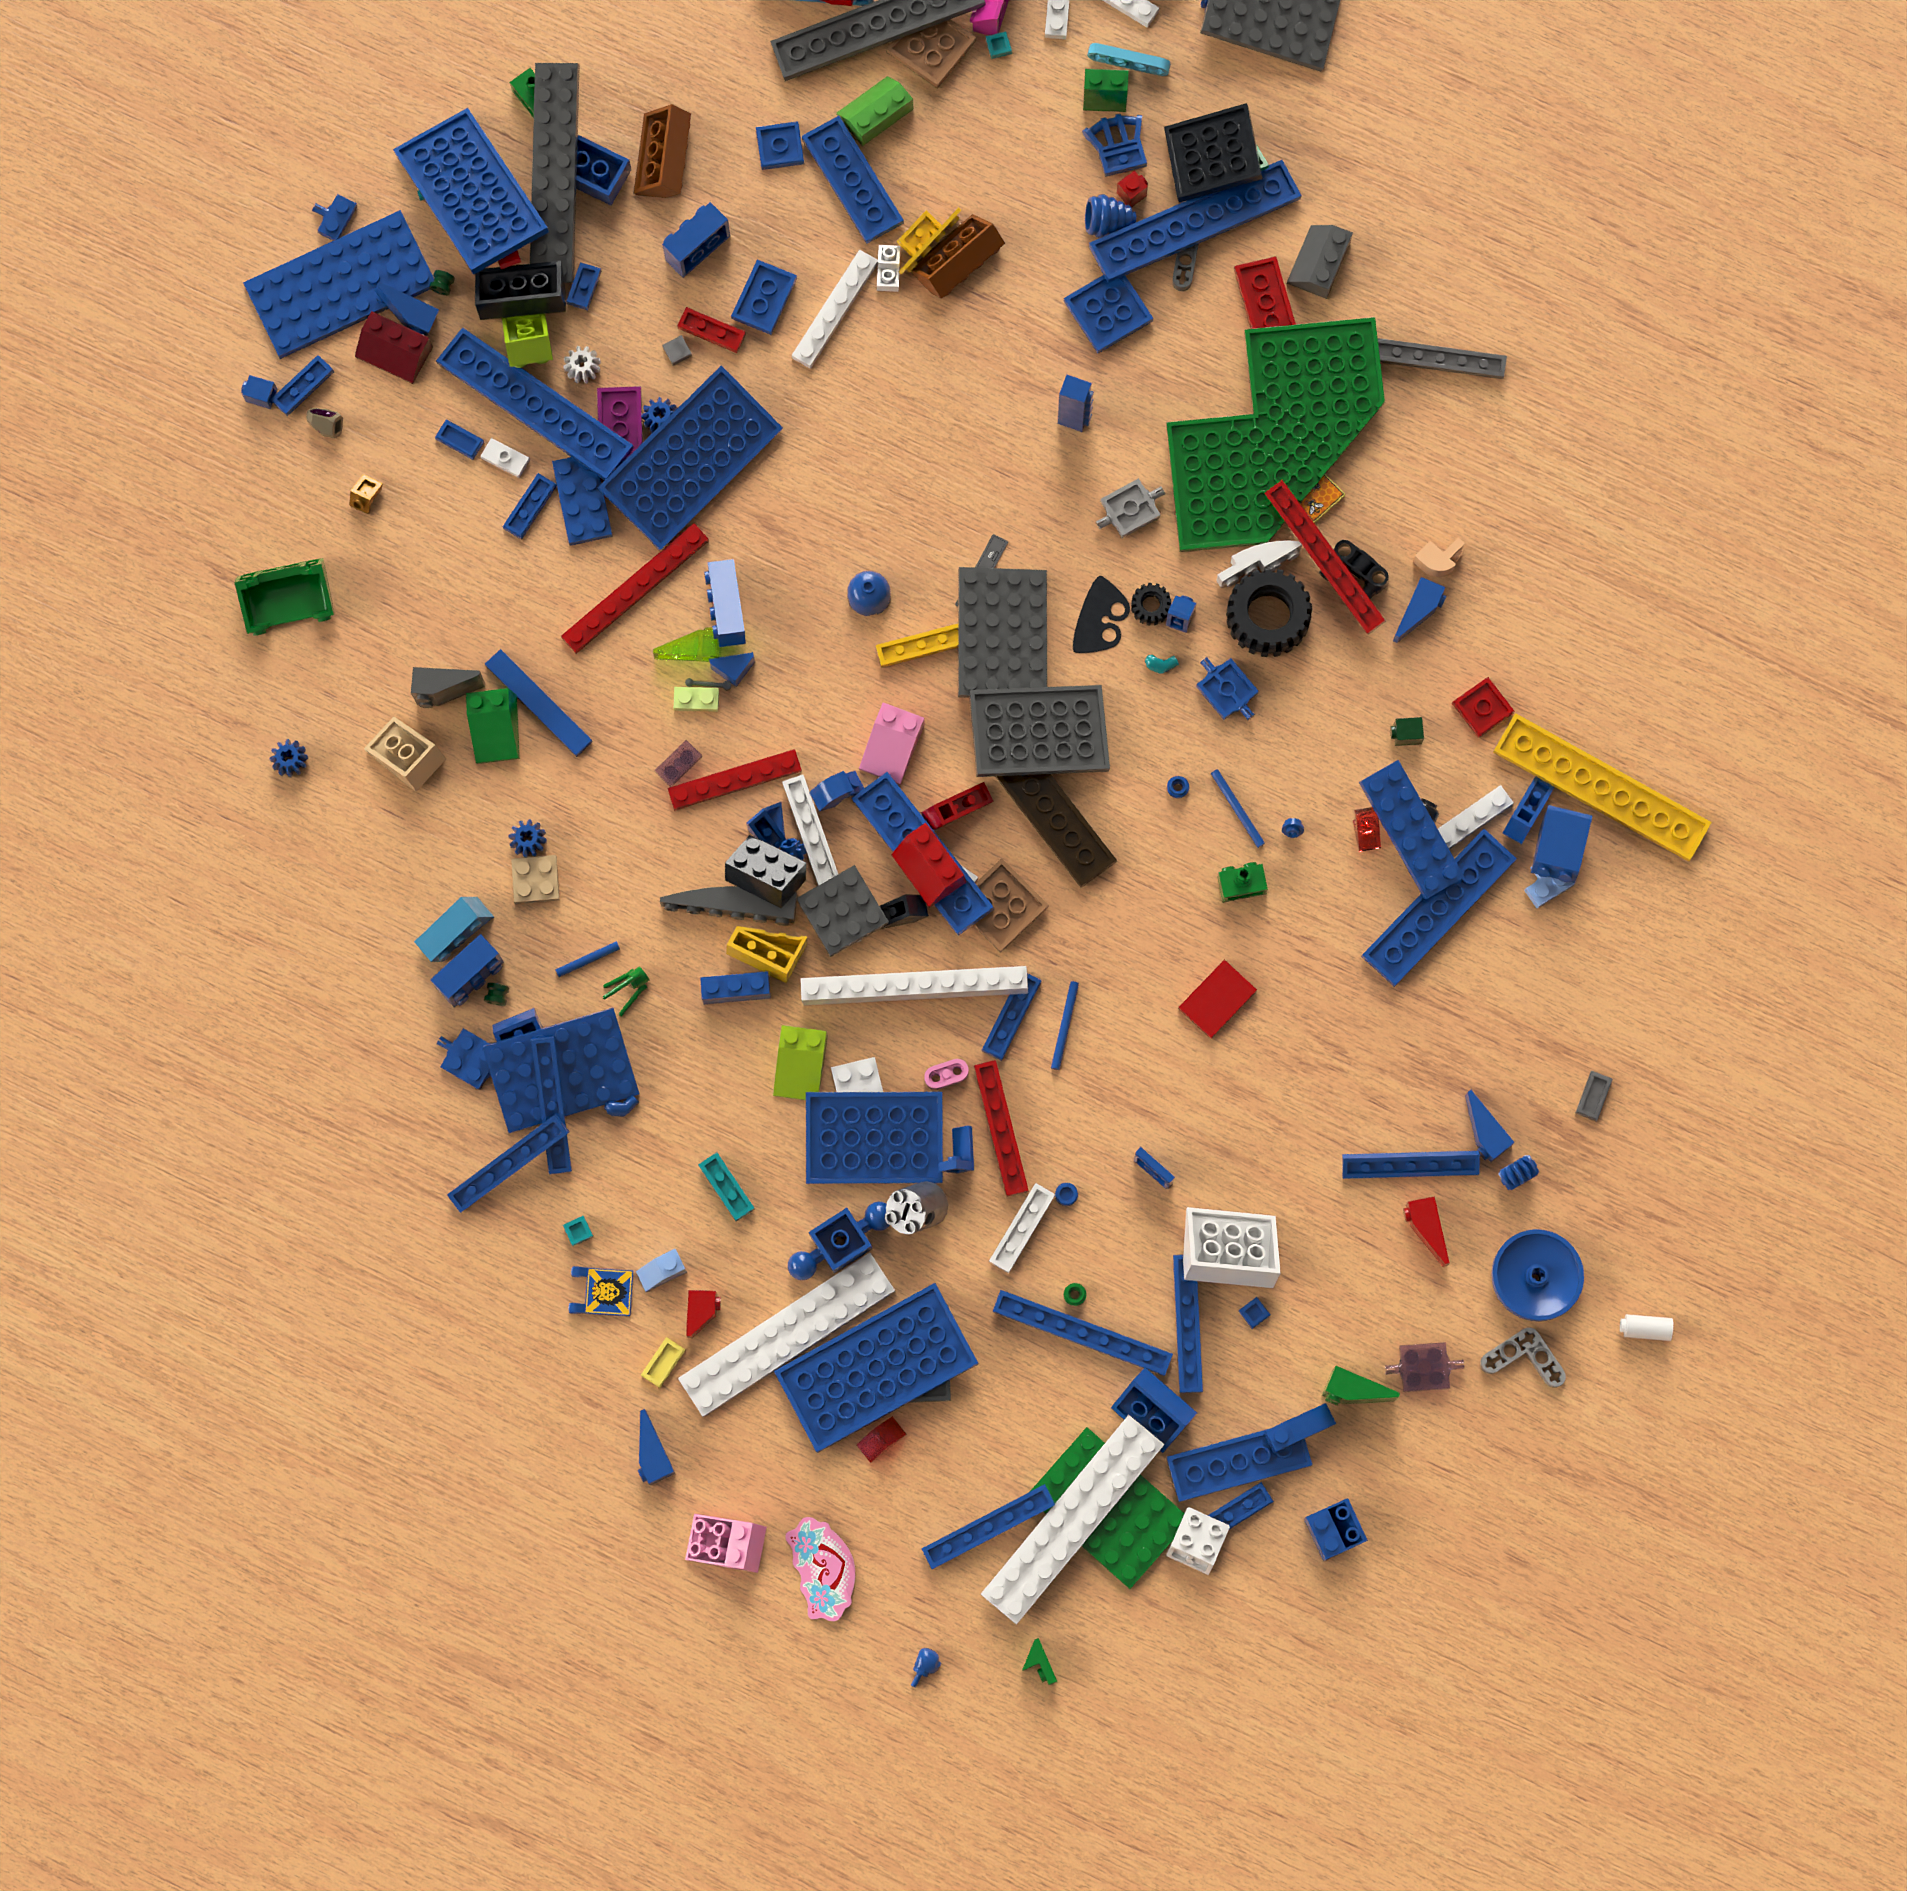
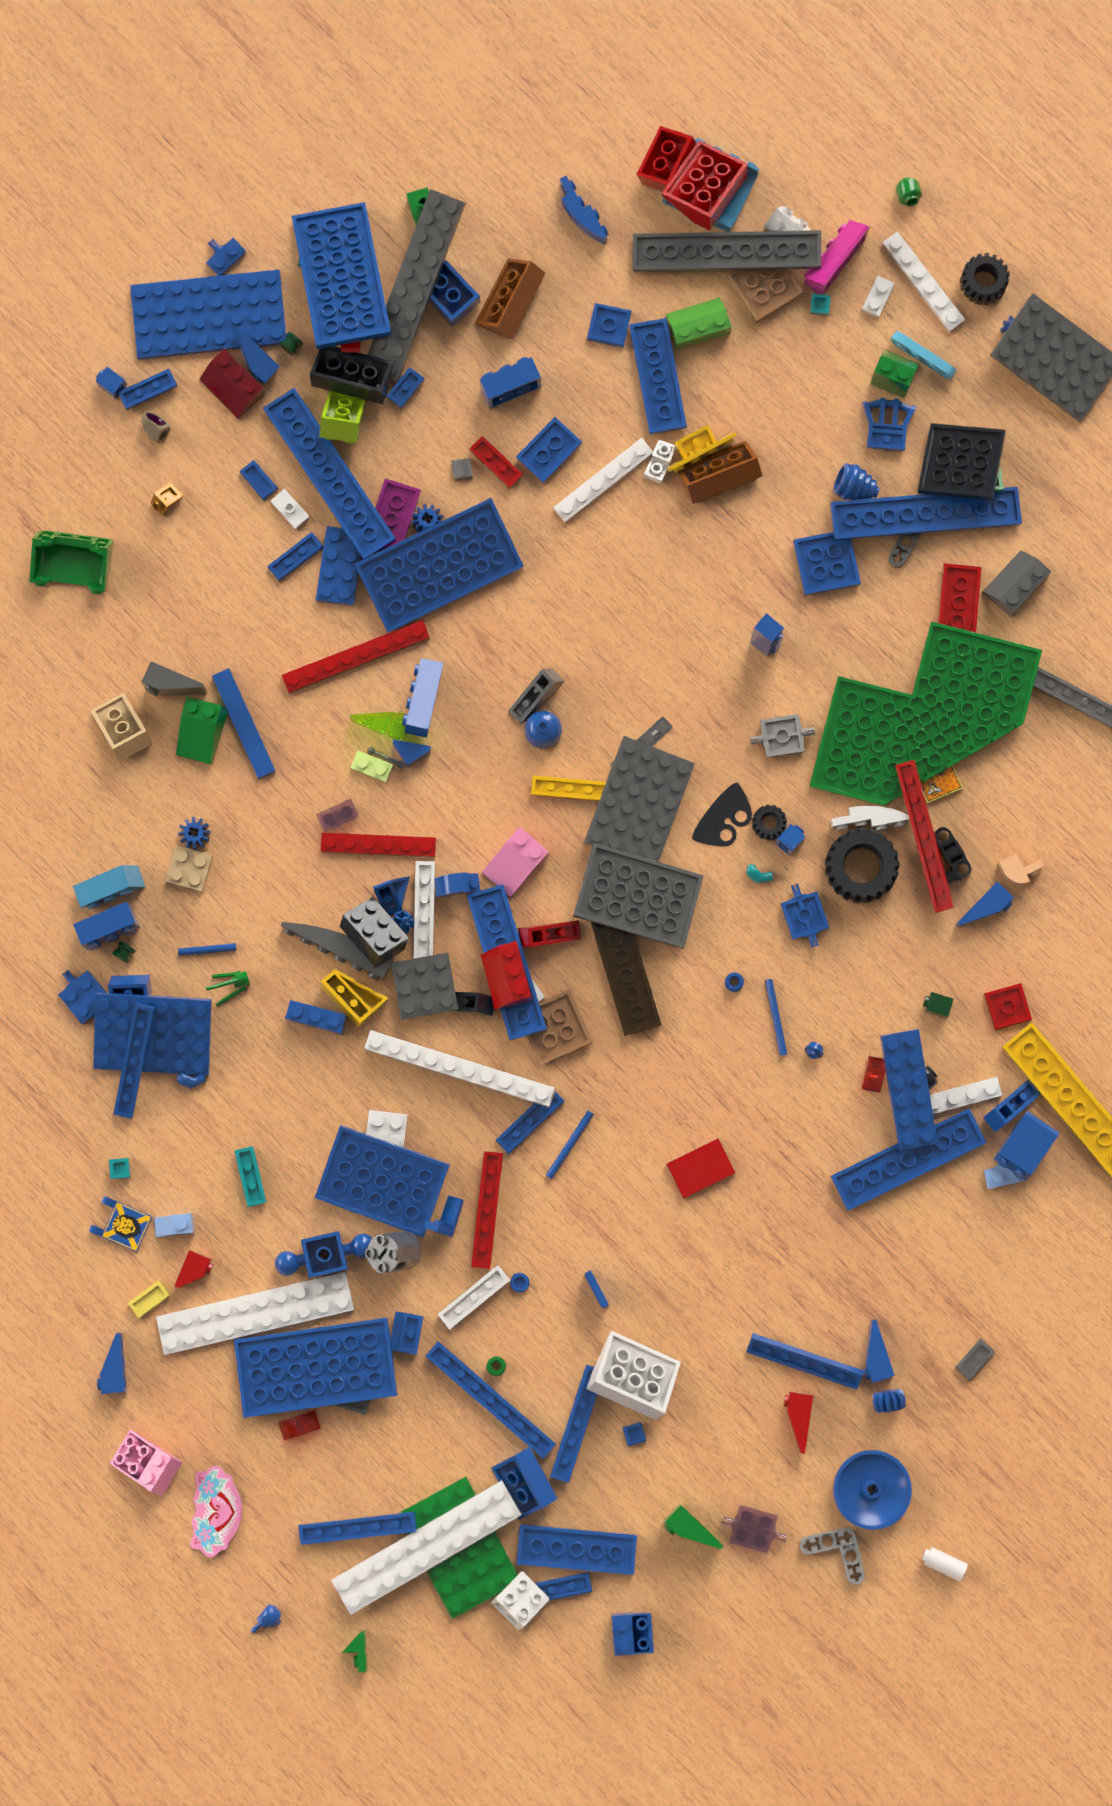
camera: 20 degrees right, 5 degrees up
blue gear [269,739,308,777] -> none
blue plate [447,1114,569,1213] -> none
white gear [564,346,601,384] -> none
lime slope [773,1025,828,1100] -> none
bright pink plate [924,1059,969,1090] -> none
red brick [1117,171,1148,207] -> none
green brick [1217,862,1268,903] -> none
blue slope [1264,1403,1336,1454] -> none
none -> blue plate [391,1311,424,1355]
none -> dark grey slope [508,668,565,724]
none -> blue slope [560,175,608,244]

